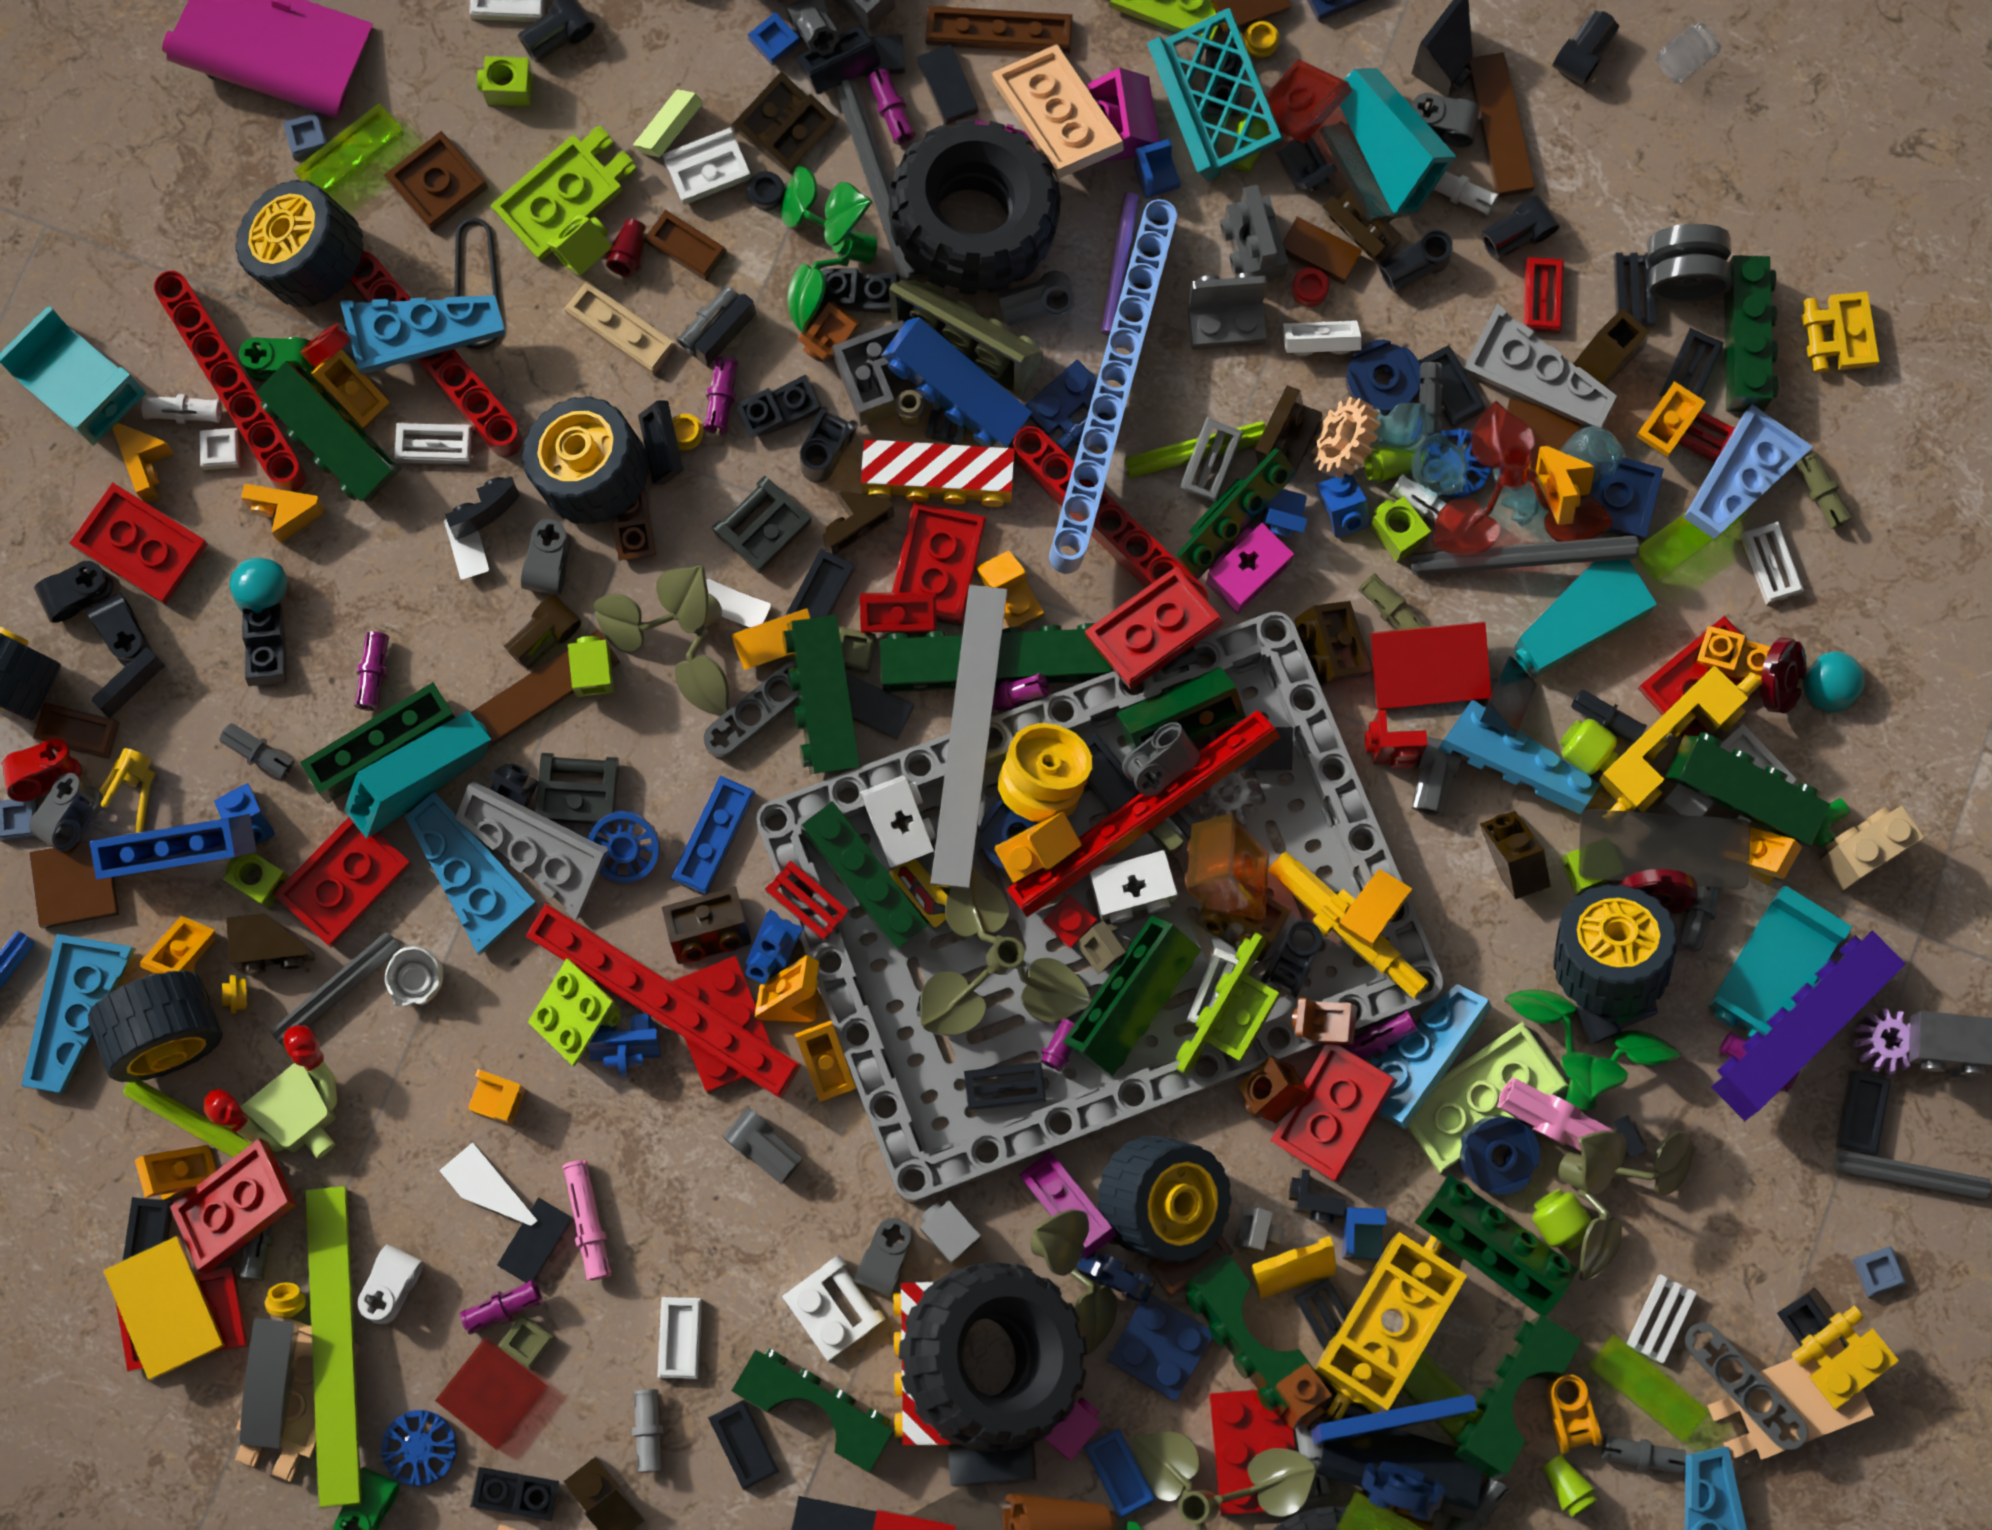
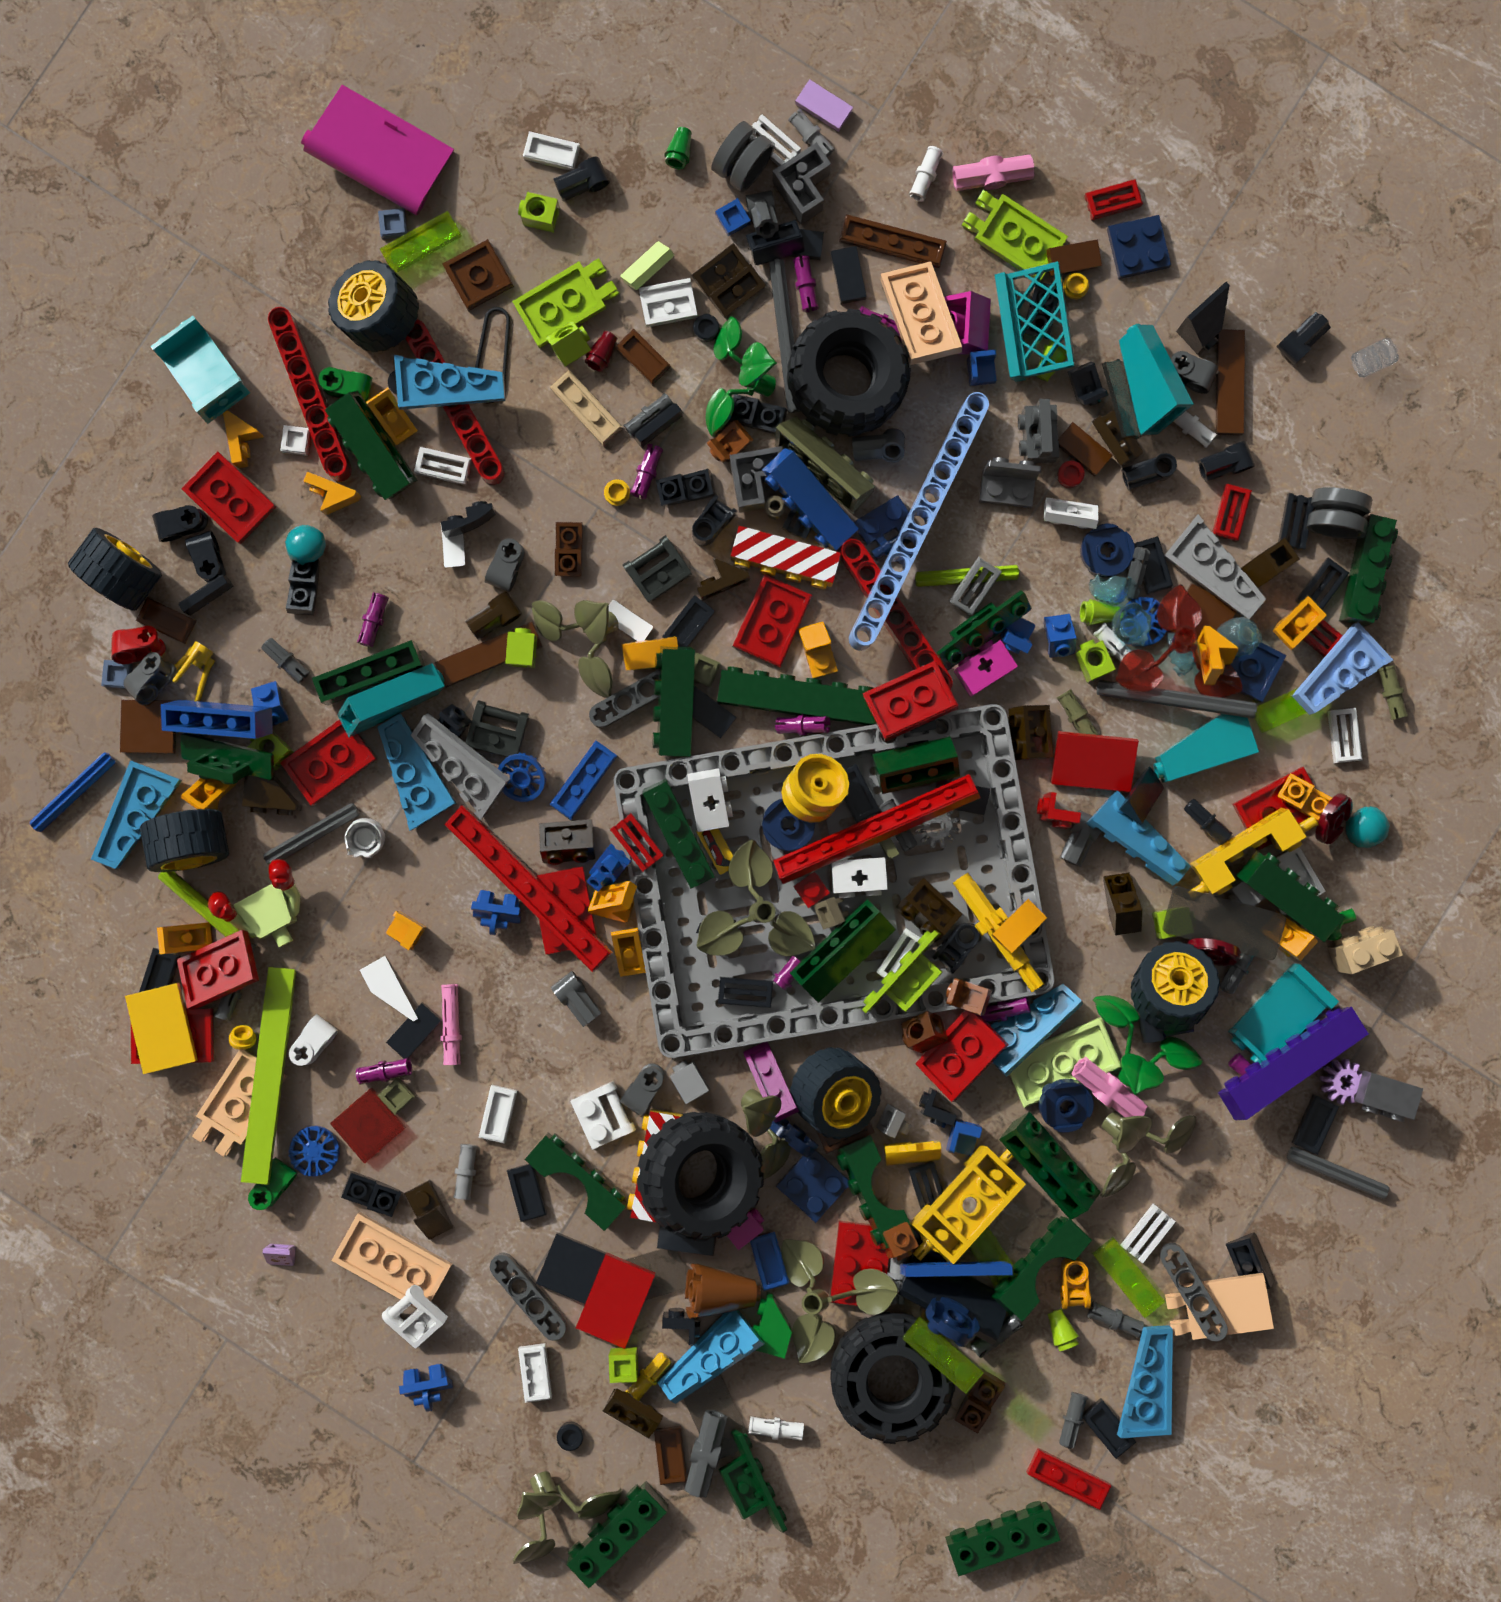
camera: 10 degrees right, 10 degrees up
white pin [142,394,222,424] -> none
yellow plate [222,975,246,1014] -> none
dark grey slope [239,1318,299,1450] -> none
red beam [300,323,351,367] -> none
black wheel [522,396,649,525] -> none
lime hinge [528,958,621,1066] -> none
black tile [638,400,684,484] -> none
red plate [859,592,937,633] -> none
light grey tile [931,585,1007,890] -> none
light orange slope [994,810,1082,883] -> none
medium lavender bar [1101,192,1139,335] -> none
dark grey piece [1122,722,1200,796] -> none
clear orange slope [1185,813,1269,920] -> none
dark brown bracket [1255,385,1323,472] -> none
clear red tile [1257,59,1353,143] -> none
light nougat gear [1312,397,1380,479] -> none
lime head [1532,1189,1592,1250] -> none
lime head [1559,719,1618,775] -> none
black plate [1614,1115,1648,1158] -> none
yellow plate [1791,1306,1899,1410] -> none
yellow plate [1801,291,1879,373] -> none
sand blue tile [1852,1246,1906,1297] -> none
none -> dark green bracket [181,733,274,784]

